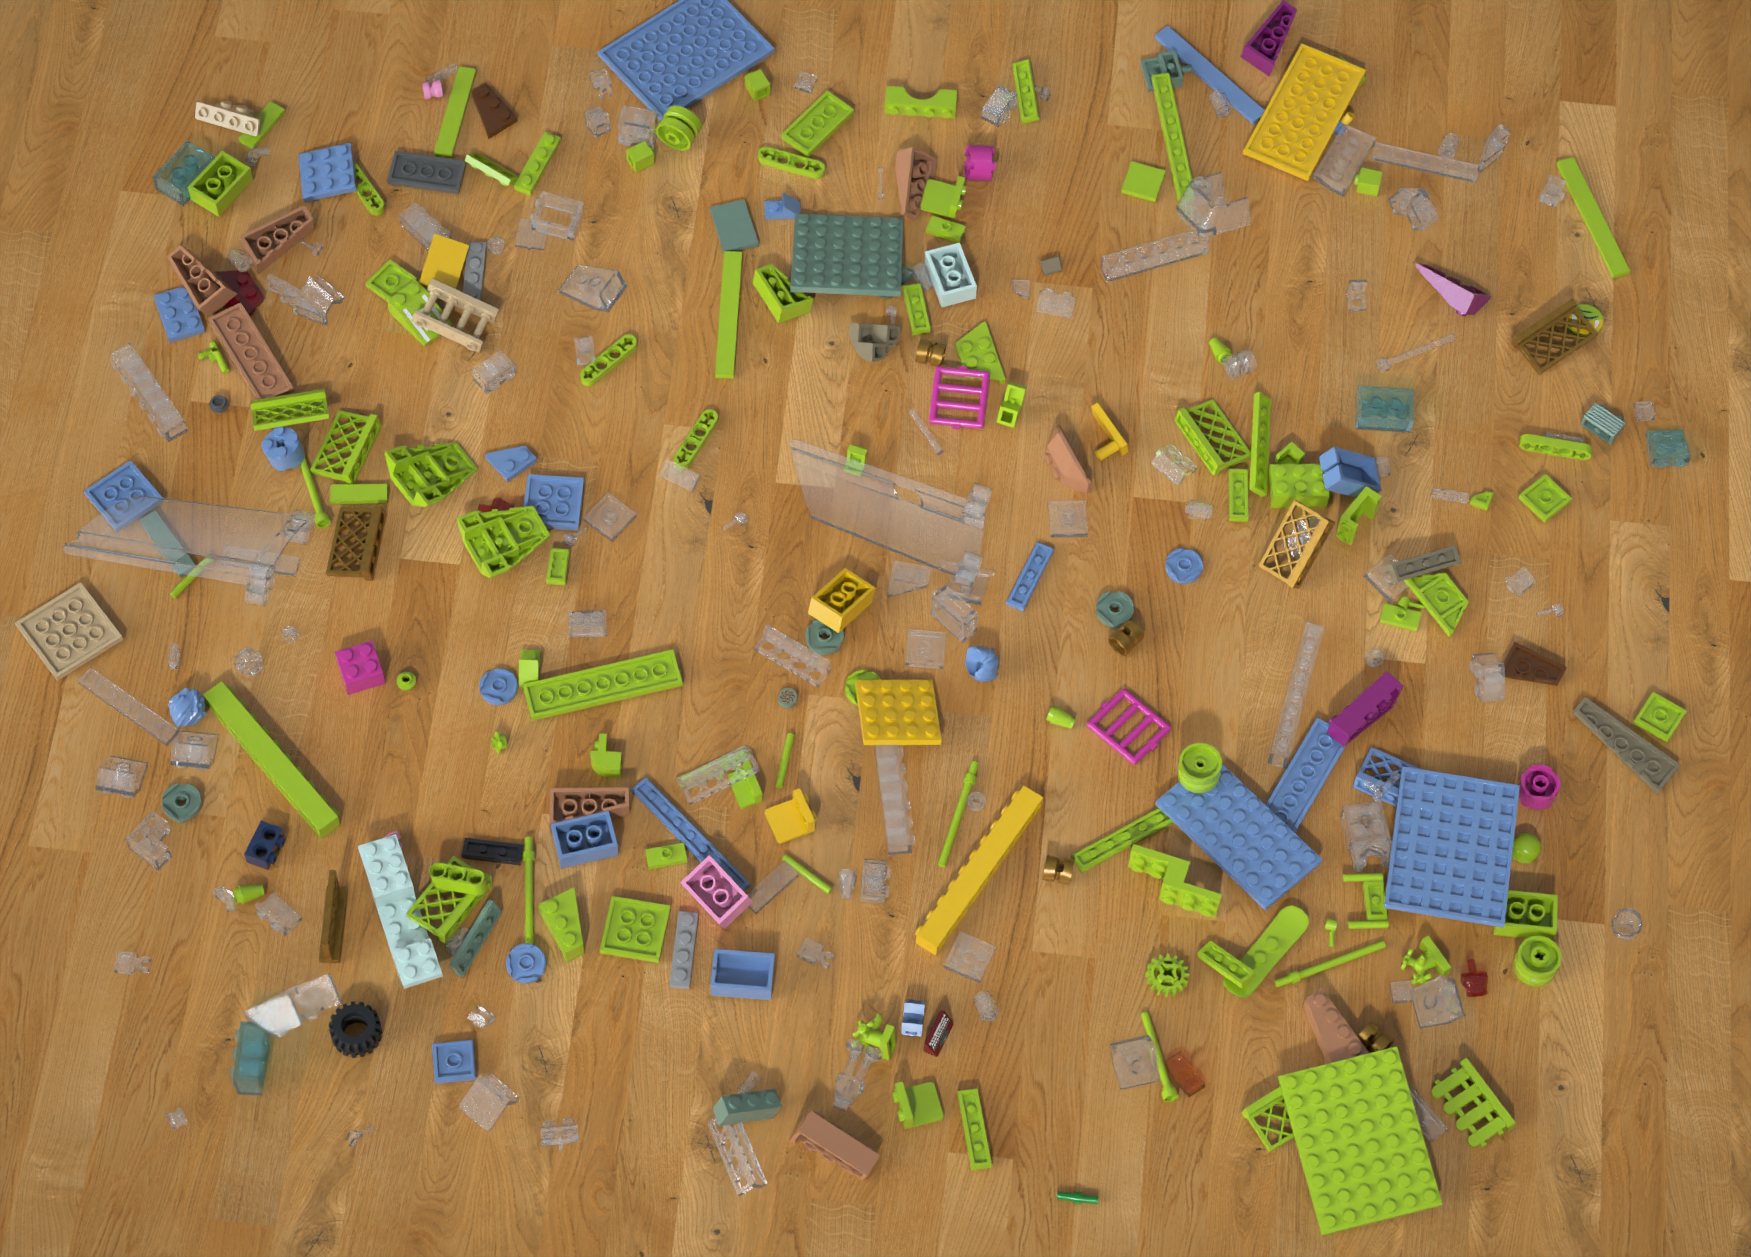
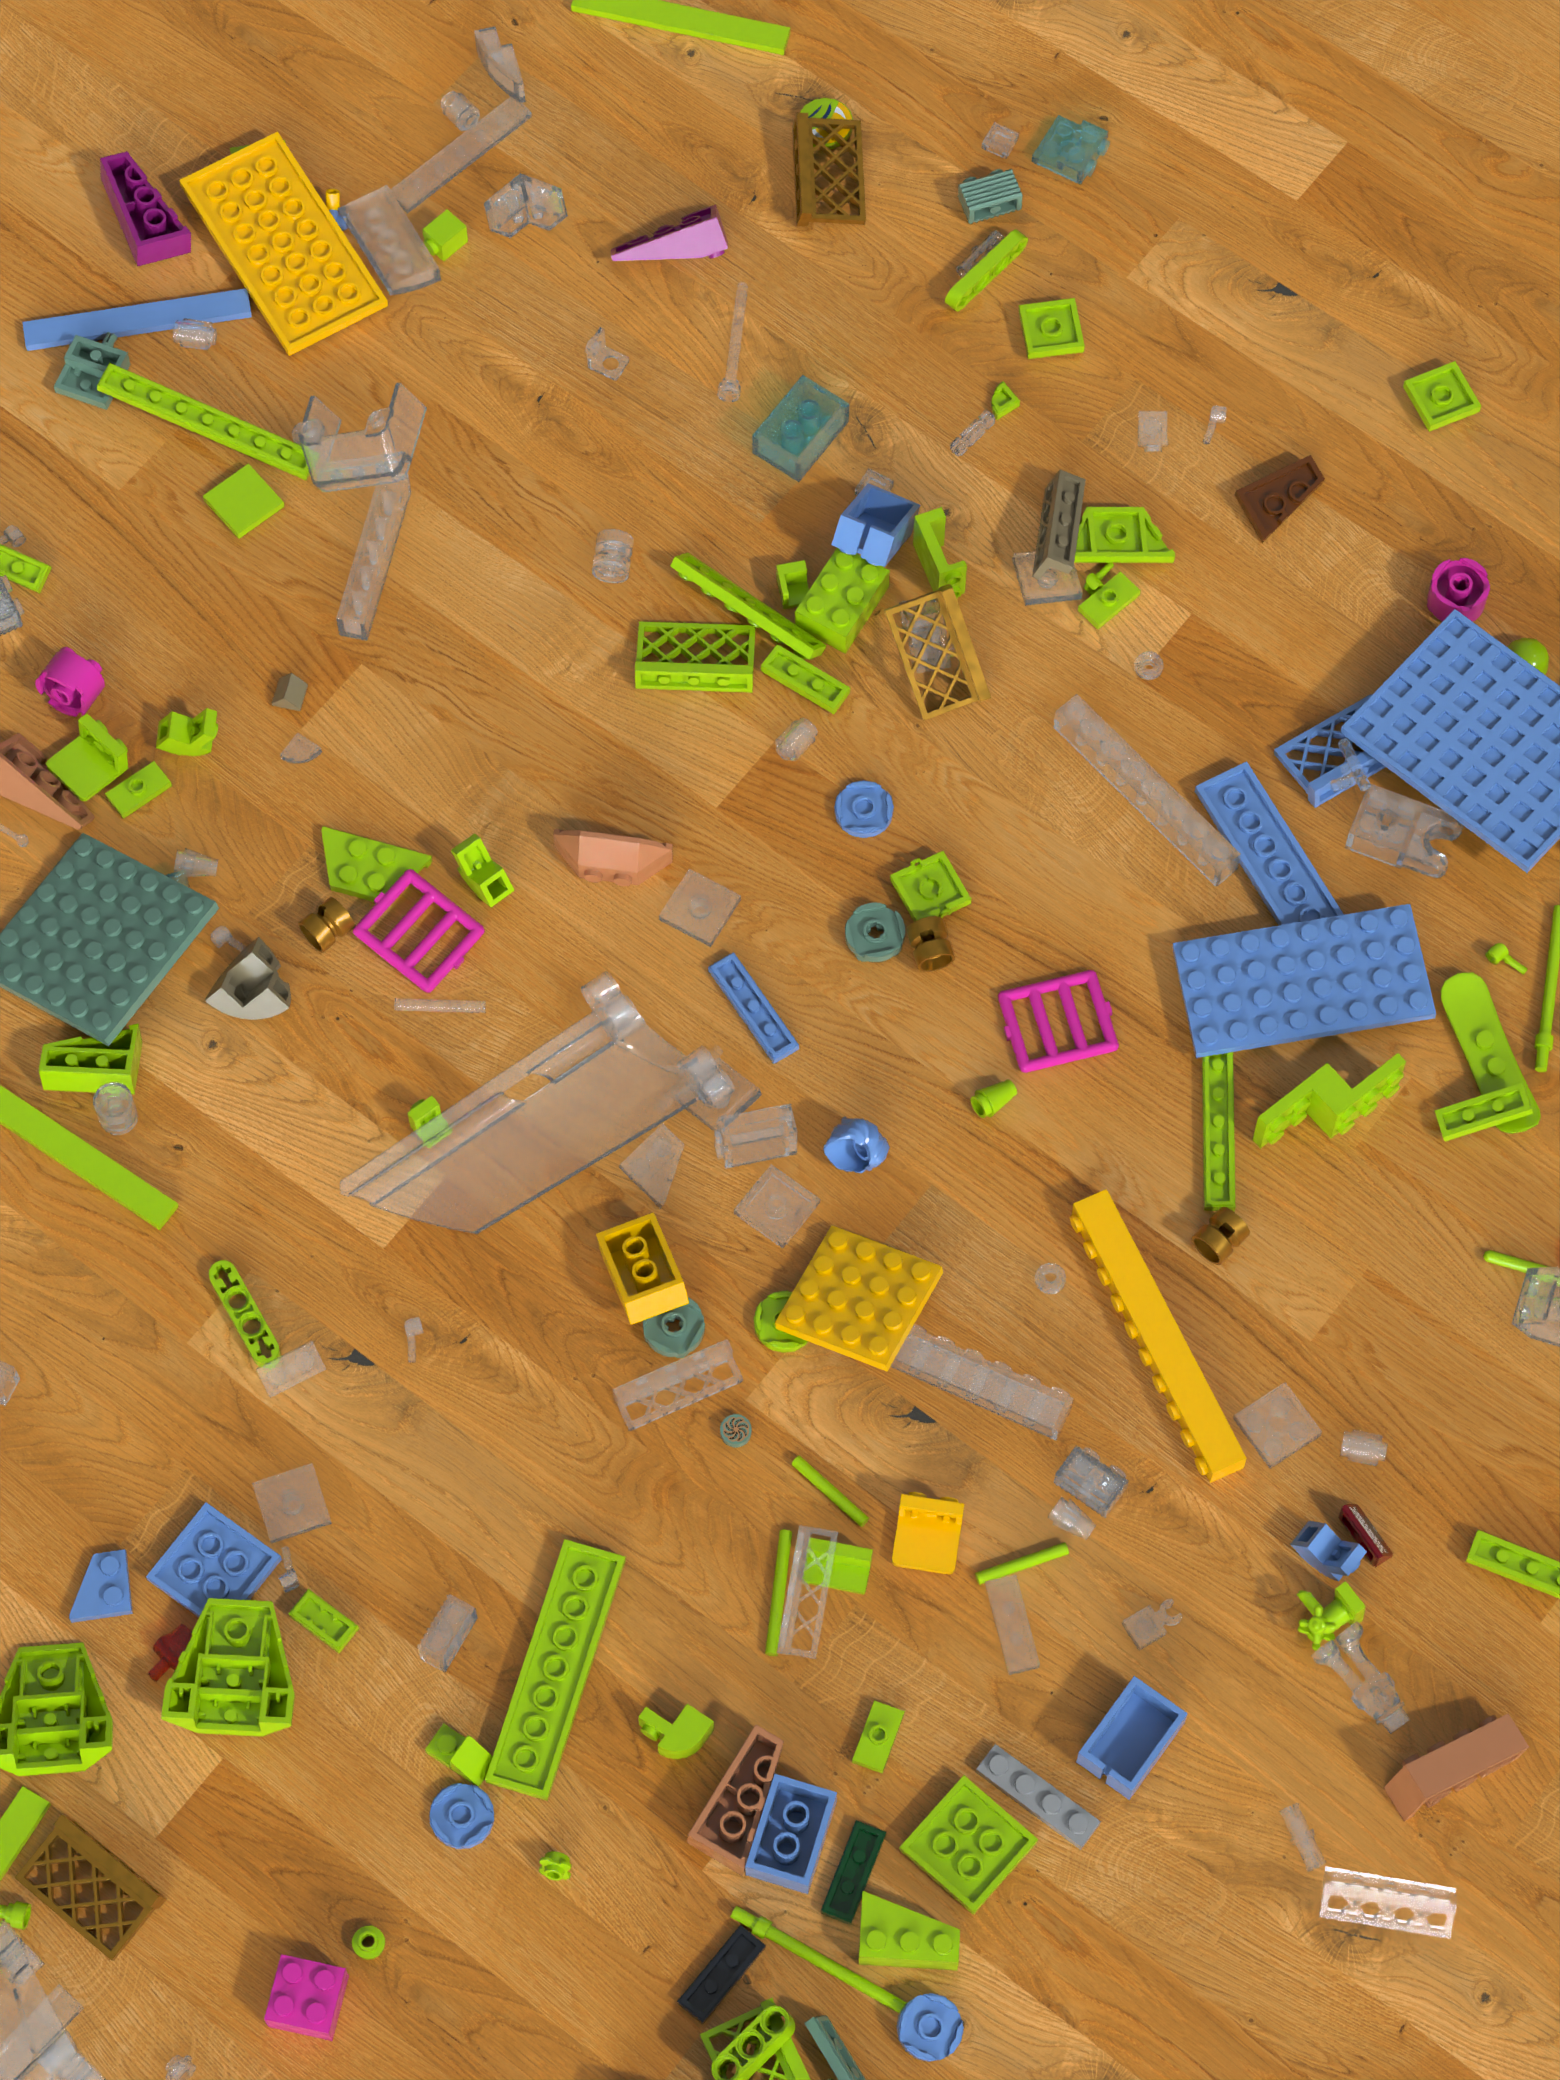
camera: 55 degrees left, 5 degrees up
lime beam [580,334,637,386] -> none
medium blue tile [631,777,751,891] -> none
bright pink brick [680,855,753,929] -> none
sand green brick [713,1089,782,1126] -> none
lime bracket [892,1081,944,1129] -> none
lime plate [902,283,931,335] -> none
light aqua brick [924,243,977,307] -> none
lime bar [938,761,979,867] -> none
clear bracket [1036,288,1076,319] -> none
yellow piece [1091,403,1128,461] -> none
lime gear [1145,953,1189,997] -> none
clear bracket [1151,444,1198,486] -> none
lime wheel [1178,743,1222,793] -> none
lime cone [1209,337,1233,364] -> none
magenta wedge [1327,671,1404,747] -> none
lime plate [1343,873,1389,929] -> none
clear brick [1469,652,1505,702] -> none
clear brick [1539,175,1567,207] -> none
dark tan wing [1573,697,1680,794] -> none
none -> clear wheel [93,1082,138,1135]
none -> lime brick [156,708,218,756]
none -> dark green tile [821,1820,886,1925]
none -> lime plate [890,851,971,922]

